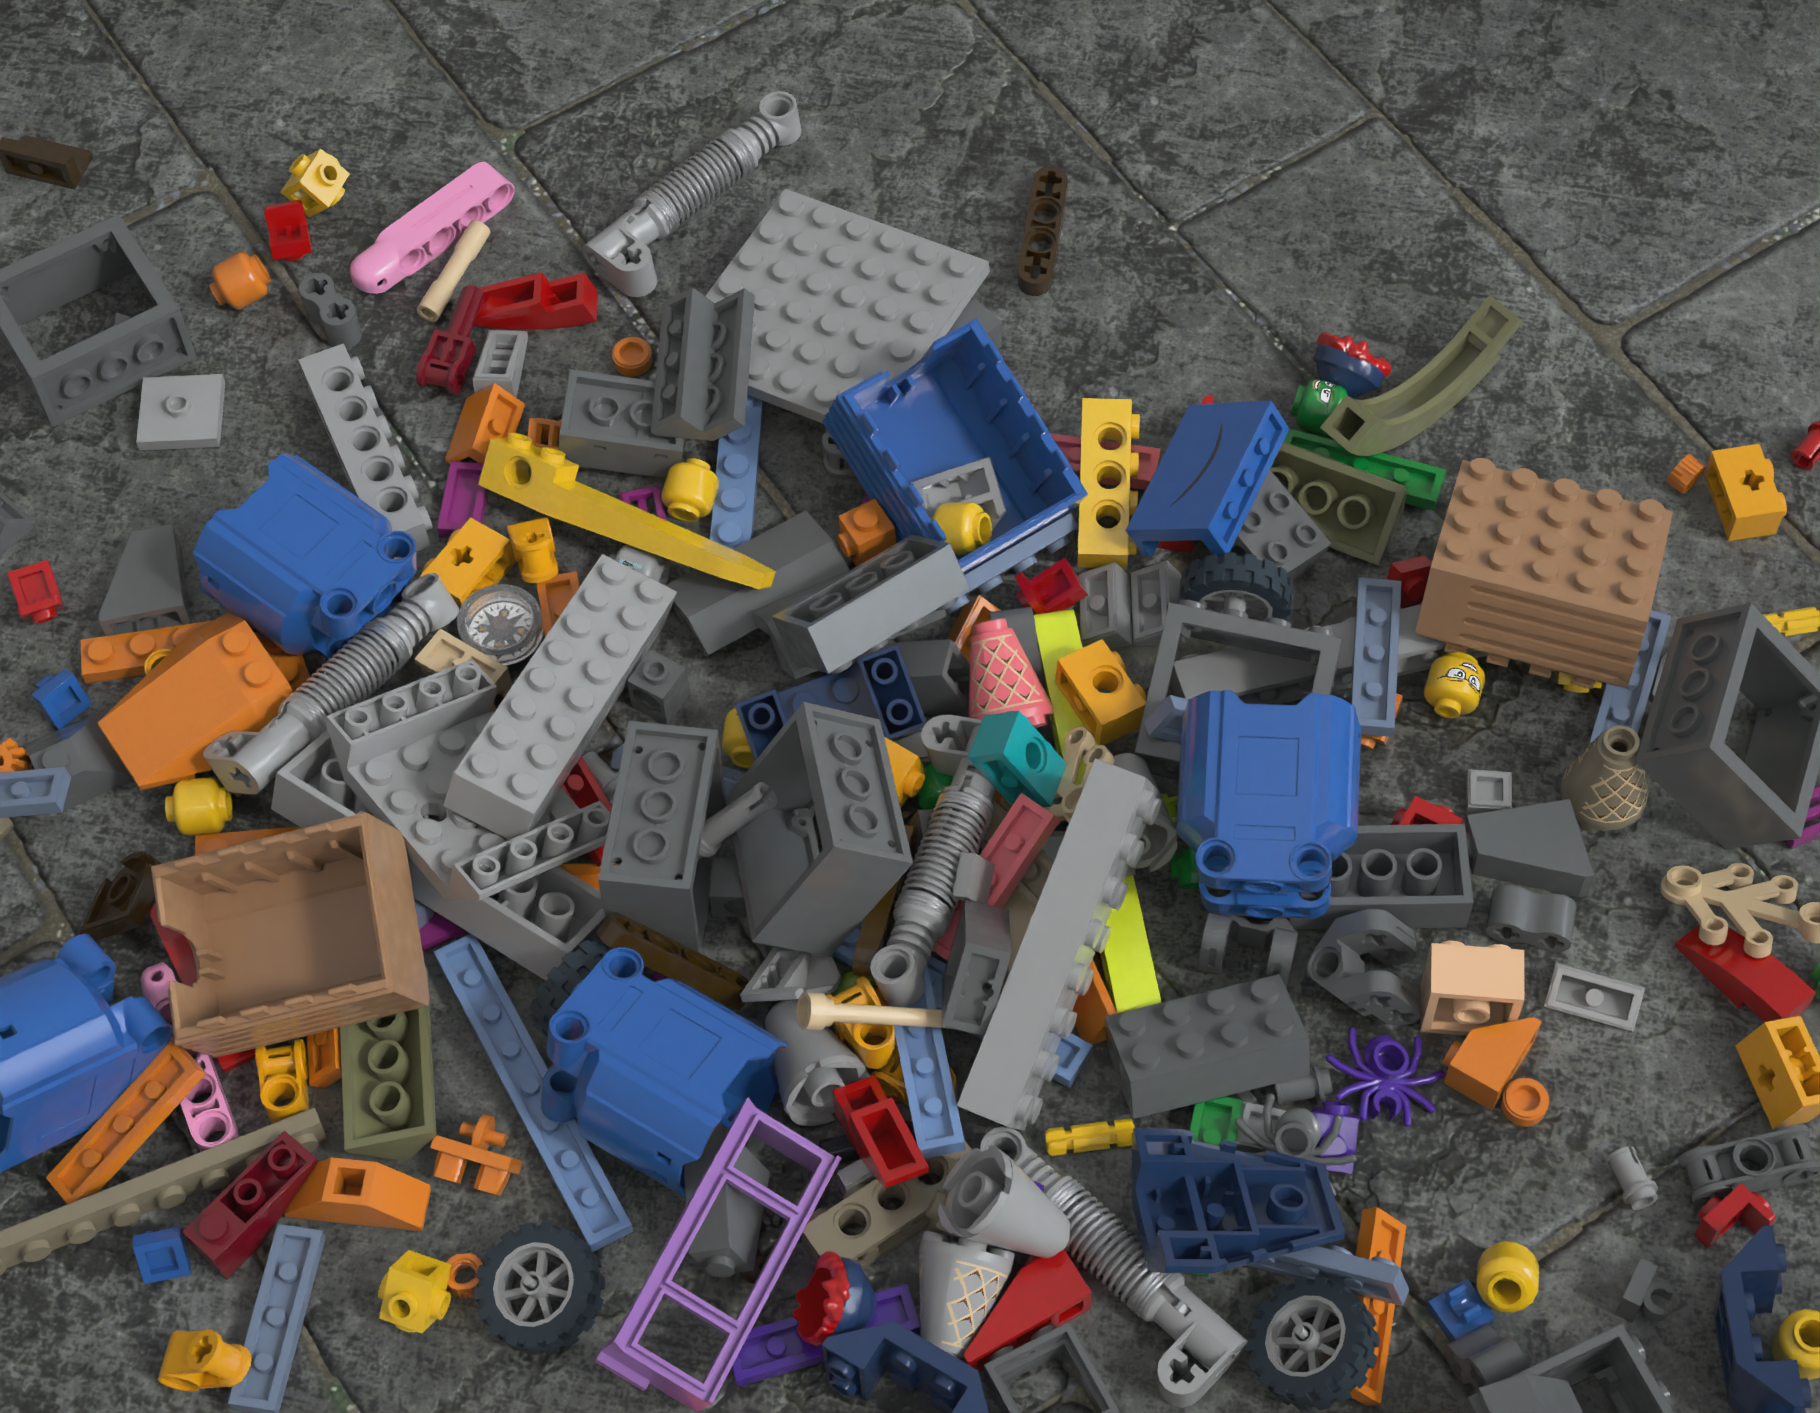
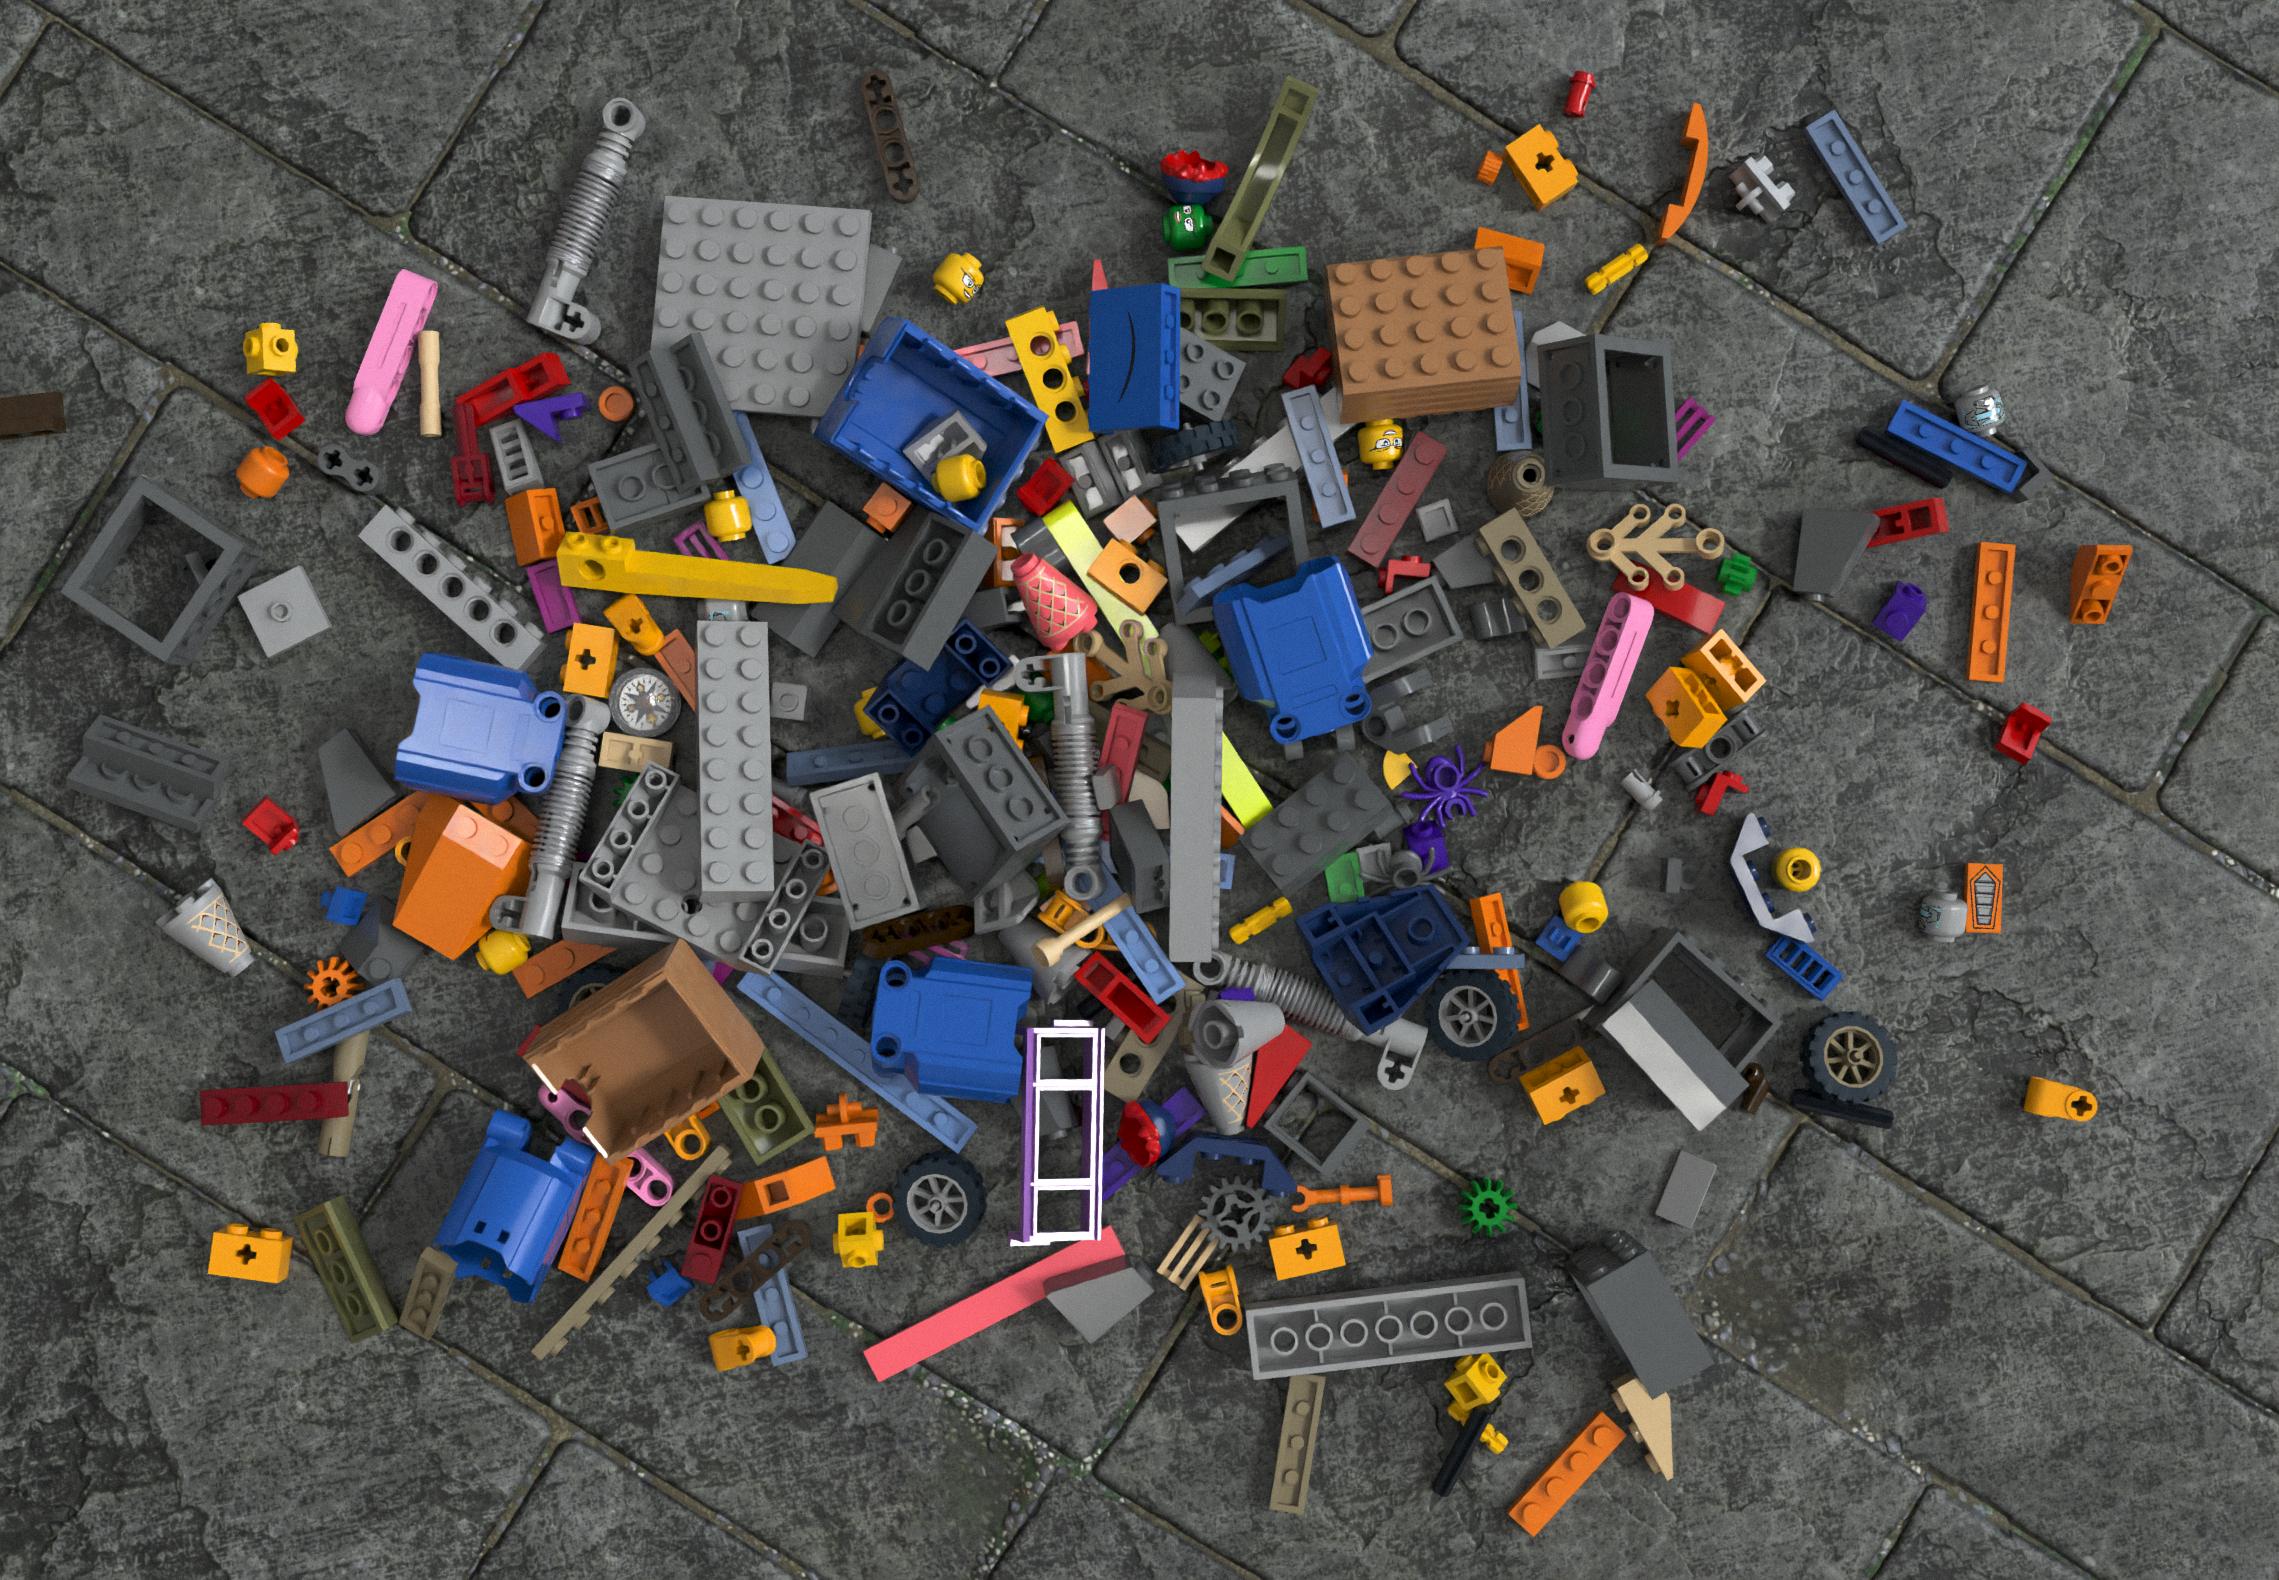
camera: 25 degrees left, 30 degrees up
dark brown tile [80,851,161,941] -> none
teal brick [968,710,1067,807] -> none
light nougat brick [1420,941,1524,1036] -> none
none -> dark purple slope [513,392,591,444]
none -> dark brown beam [699,1219,812,1322]
none -> yellow head [933,252,984,306]
none -> brick [1103,494,1157,546]
none -> dark red brick [1345,431,1449,572]
none -> yellow tile [1383,750,1418,790]
none -> orange panel [1473,227,1545,295]
none -> dark tan brick [1474,507,1587,649]
none -> bright pink piece [1562,592,1654,760]
none -> light orange brick [1645,666,1728,748]

